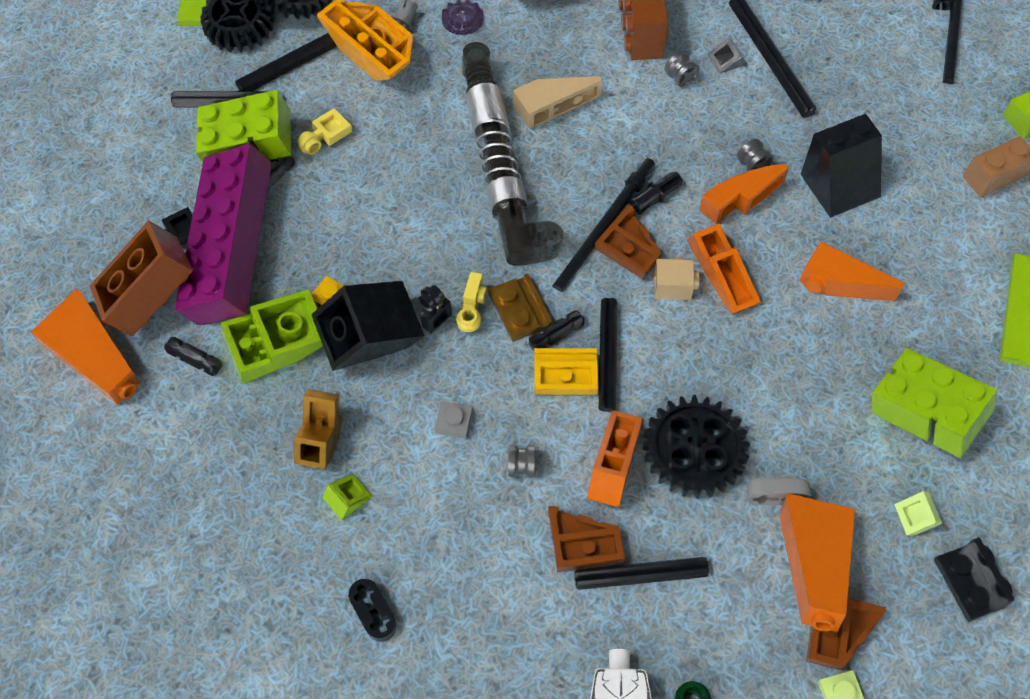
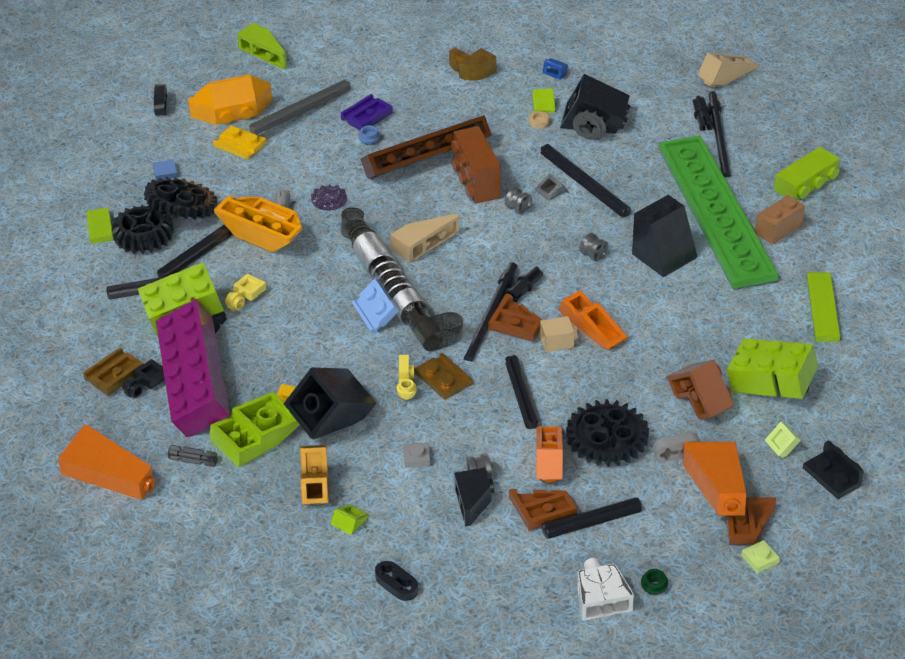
camera: 15 degrees left, 20 degrees down
dark orange brick [90,220,193,337] -> none
black plate [418,285,452,334] -> none
black axle [528,310,584,351] -> none
yellow plate [534,348,598,395] -> none
orange slope [699,164,789,224] -> none
orange slope [799,241,905,301] -> none
none -> pearl gold plate [83,347,144,396]
none -> light blue plate [352,278,400,333]
none -> black slope [454,468,495,527]
none -> bright green plate [659,135,778,289]
none -> dark orange brick [666,360,734,419]

